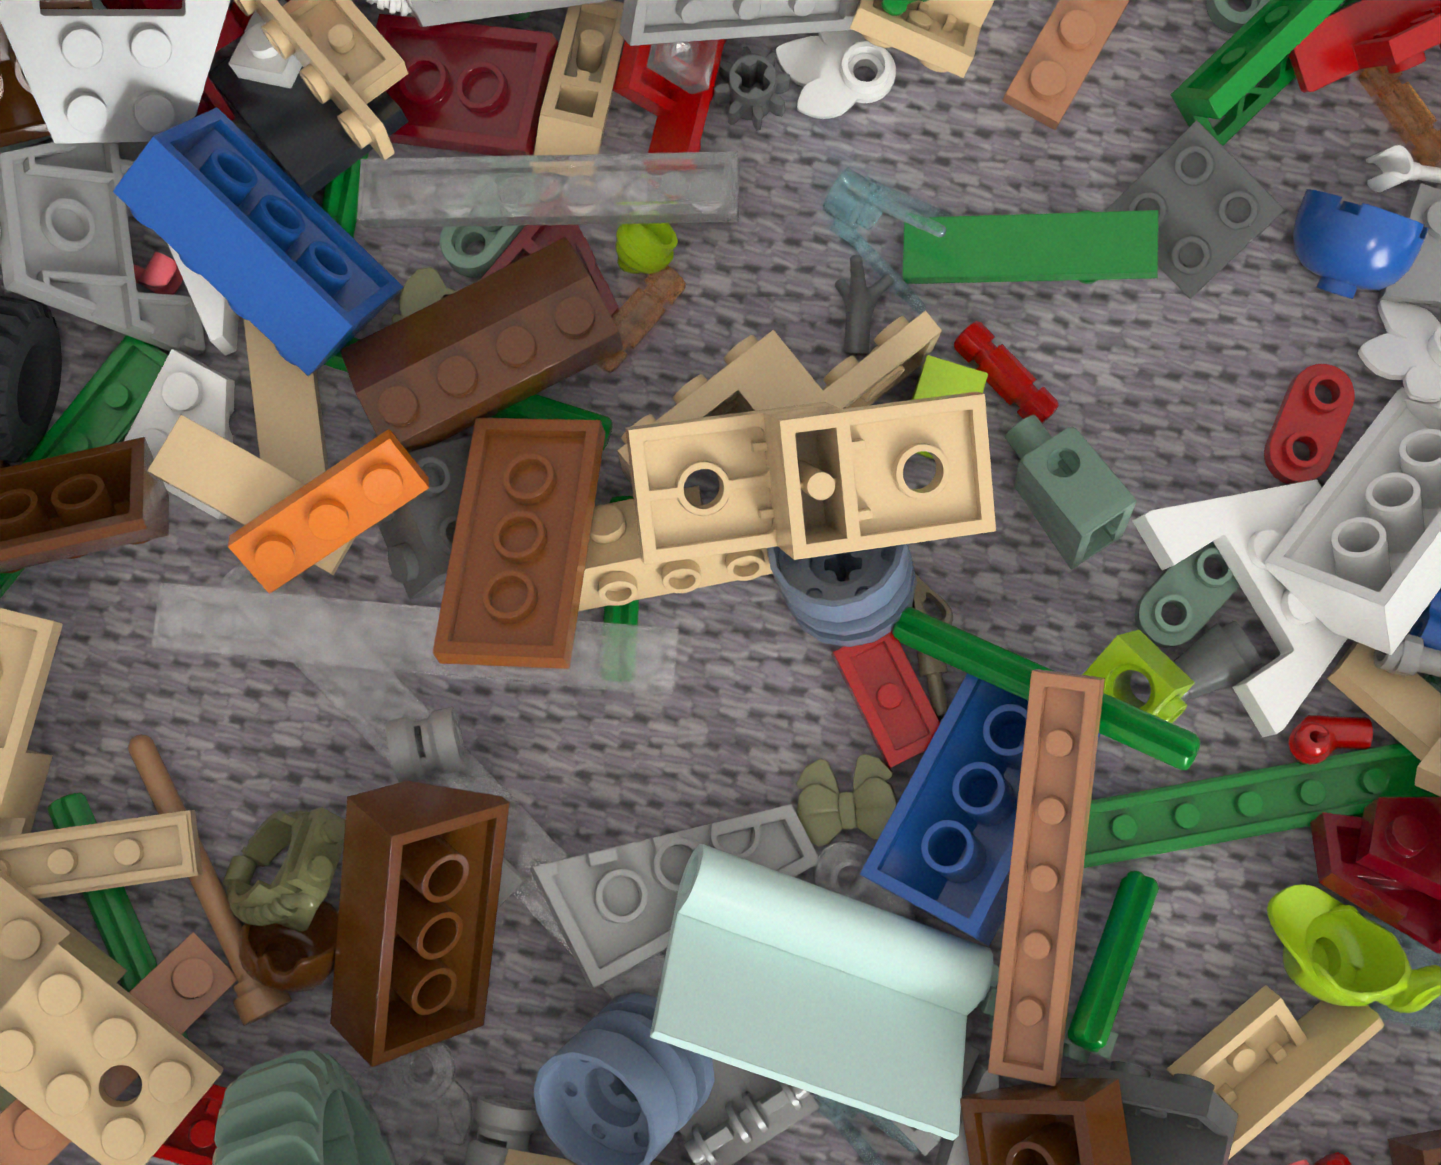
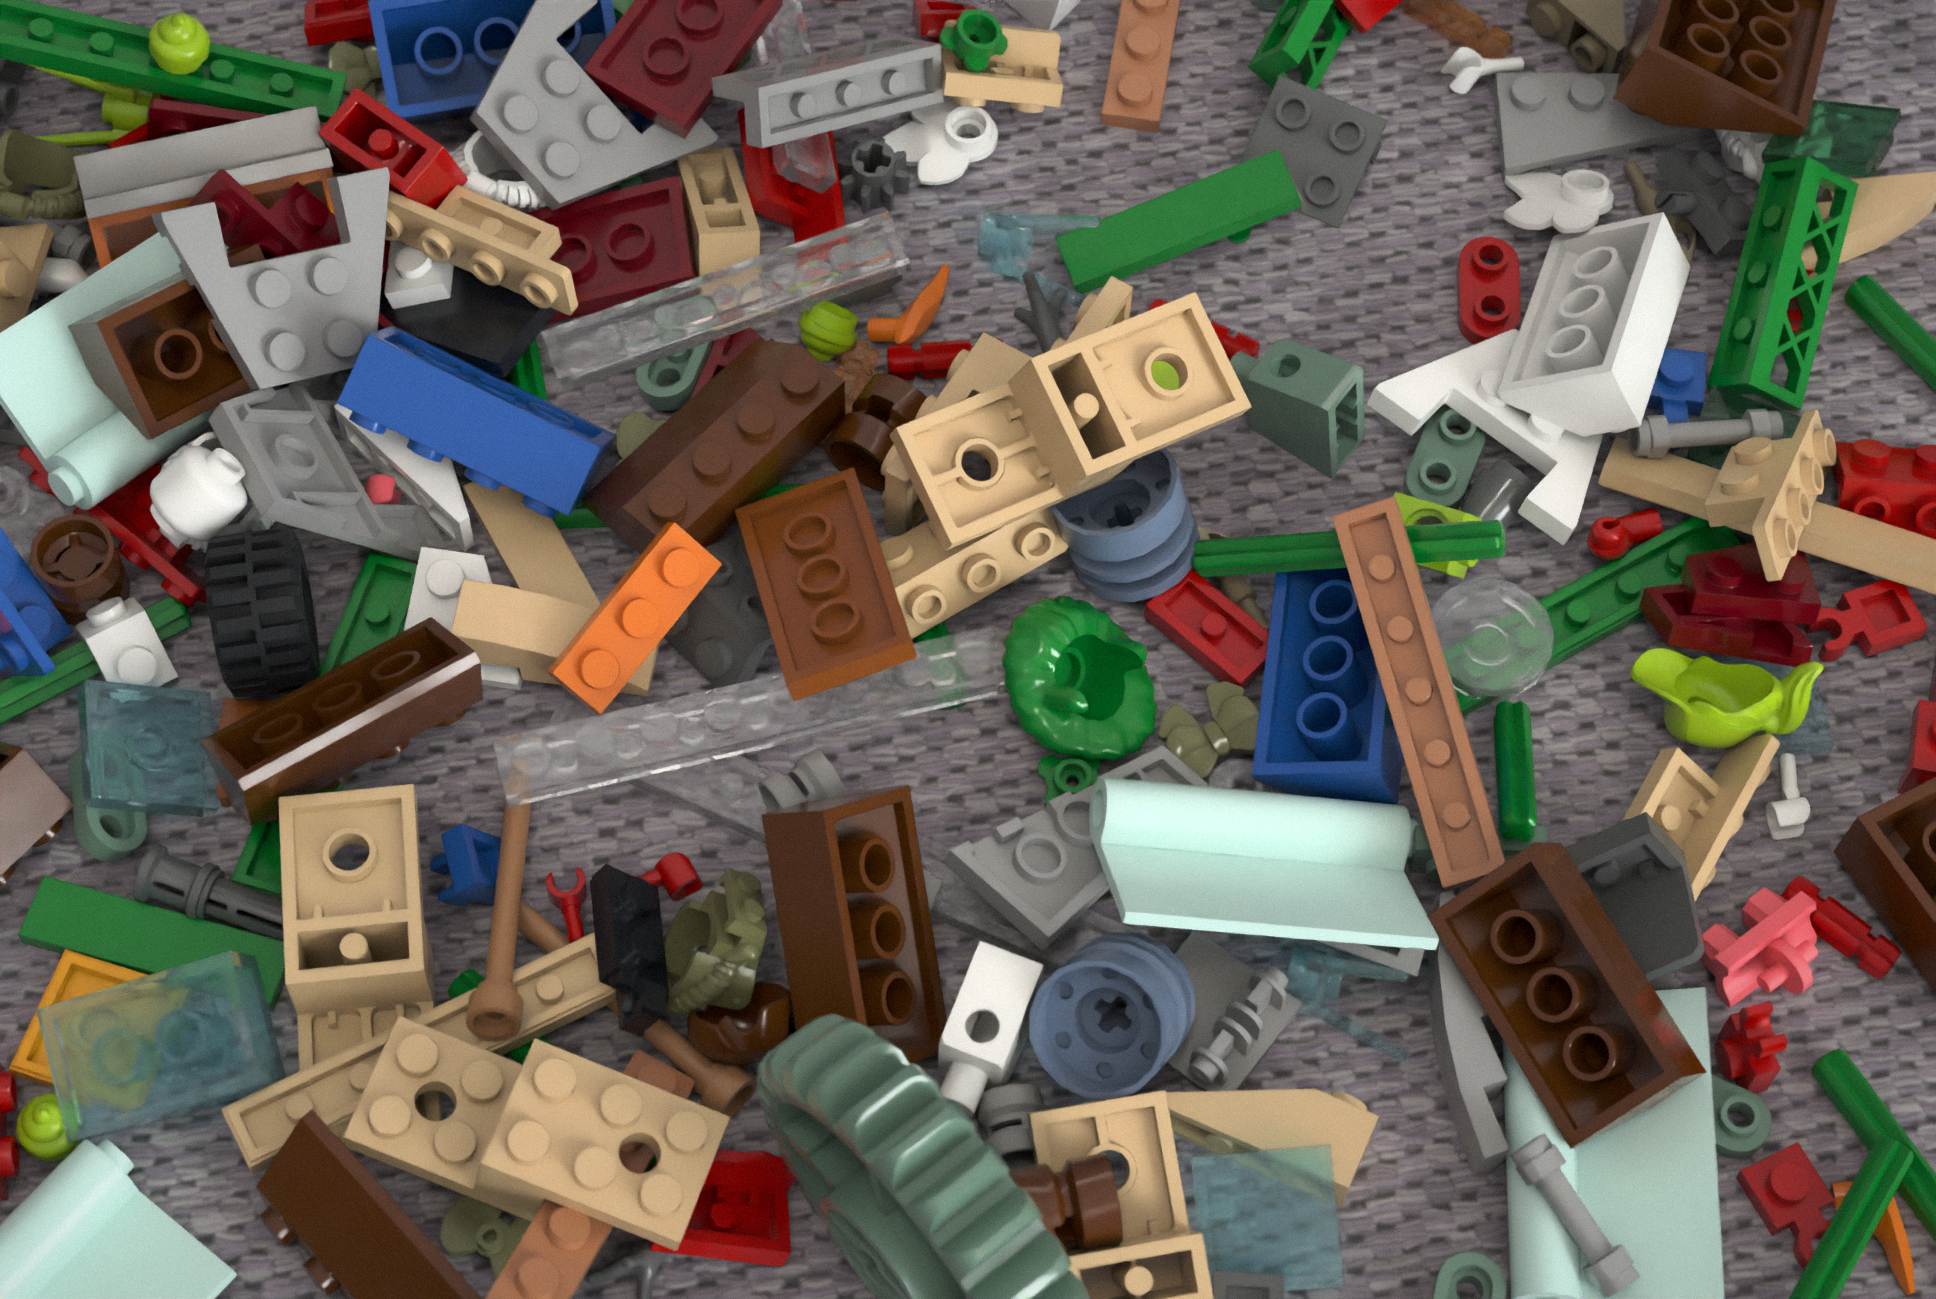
camera: 20 degrees left, 20 degrees down
blue cylinder [1293,189,1429,299] -> none
none -> blue tile [429,824,501,906]
none -> medium nougat piece [466,770,533,1041]
none -> red hand [546,868,587,944]
none -> black hinge [590,864,669,1037]
none -> red hand [636,852,702,901]
none -> reddish brown wheel [825,373,927,491]
none -> orange bar [867,263,950,344]
none -> red axle [886,338,1004,380]
none -> white torso [938,941,1044,1117]
none -> green piece [1002,596,1157,762]
none -> green plate [1037,755,1101,807]
none -> clear tile [1431,577,1555,699]
none -> white hand [1765,753,1810,840]

